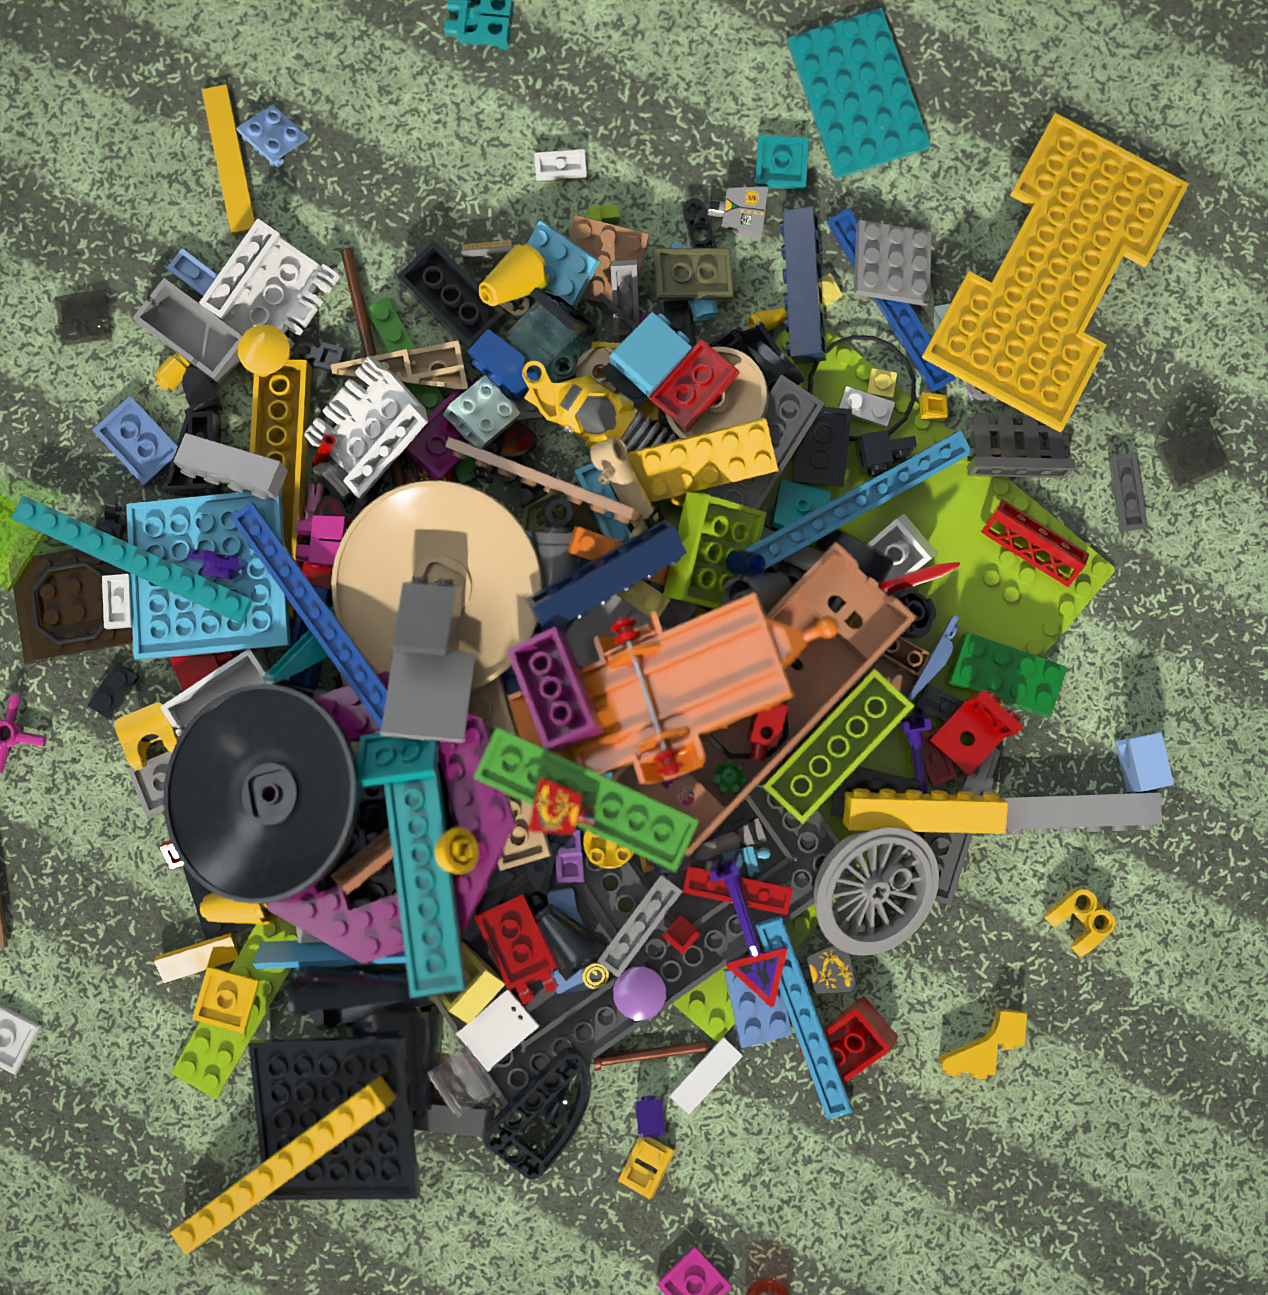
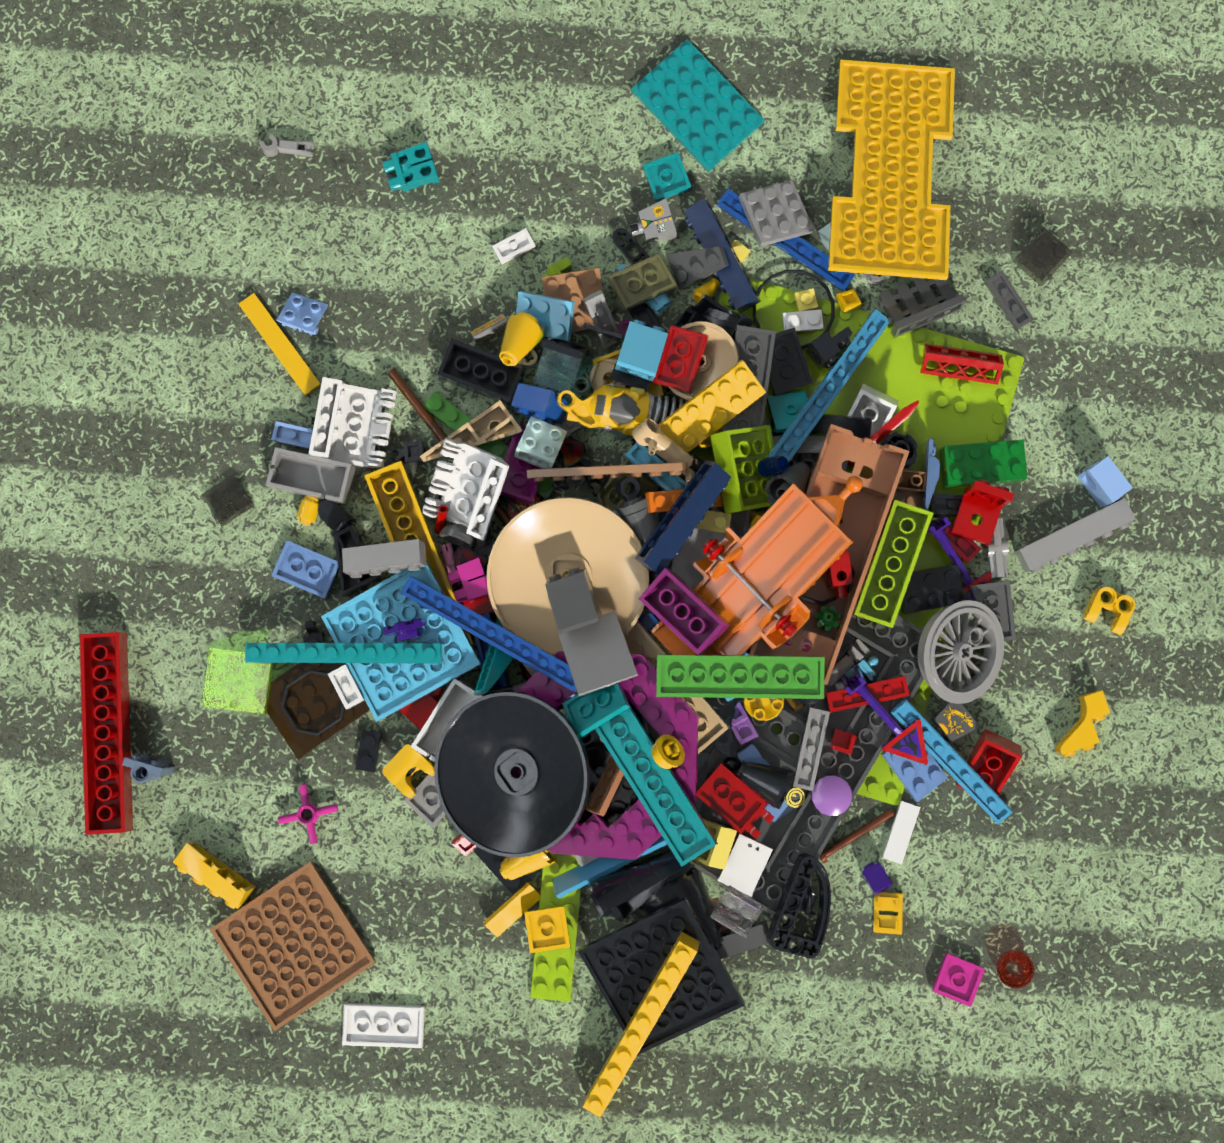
camera: 15 degrees left, 0 degrees up
yellow dish [238,325,291,377] -> none
red torso [528,776,597,834] -> none
yellow brick [843,788,1008,834] -> none
none -> dark grey wing [667,247,729,290]

